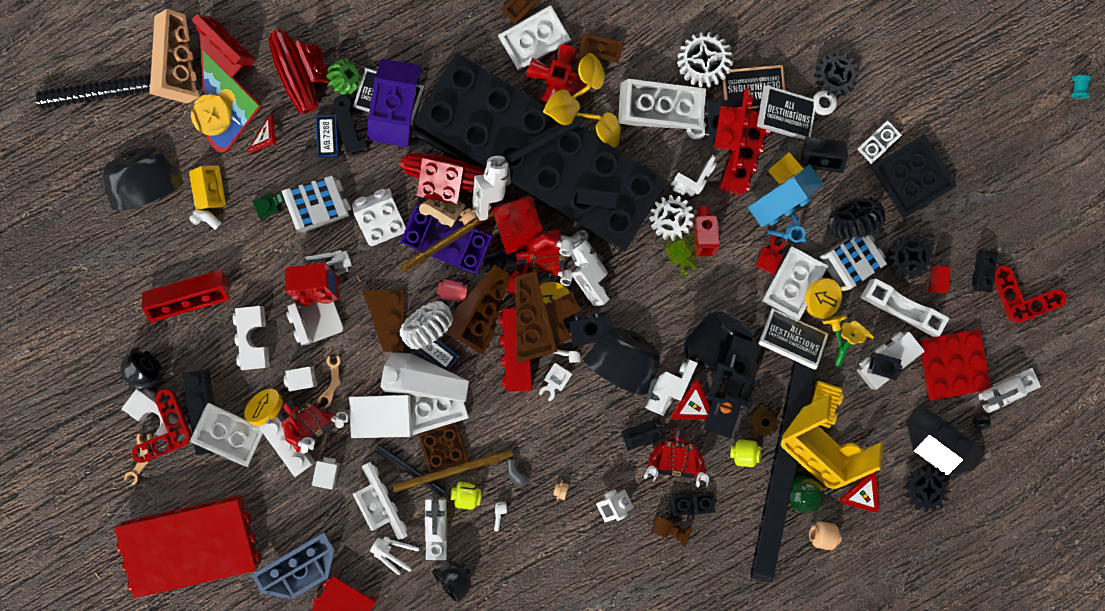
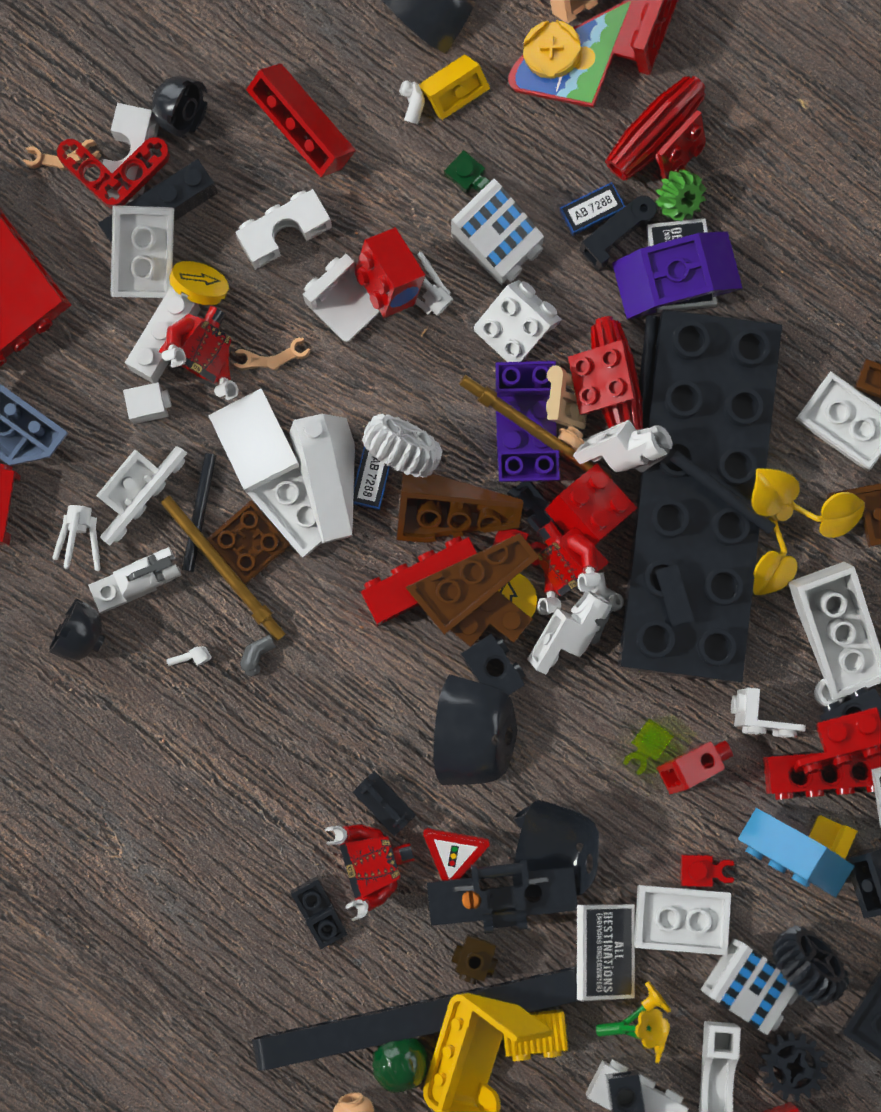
camera: 65 degrees right, 5 degrees down
piece [247,114,277,153] -> none
white brick [284,366,317,391] -> none
reddish brown wing [363,290,405,351] -> none
coral brick [437,279,468,302] -> none
neon yellow head [450,481,481,510] -> none
red brick [526,44,587,106] -> none
white plate [539,363,572,401] -> none
light nougat plate [553,481,569,501] -> none
white hand [554,349,580,362] -> none
white brick [596,489,634,522] -> none
white plate [645,360,697,416] -> none
white gear [649,195,695,241] -> none
reddish brown leg [651,515,692,547] -> none
neon yellow head [730,439,761,467] -> none
dark azure plant [767,212,806,242] -> none
yellow tile [805,277,842,319] -> none

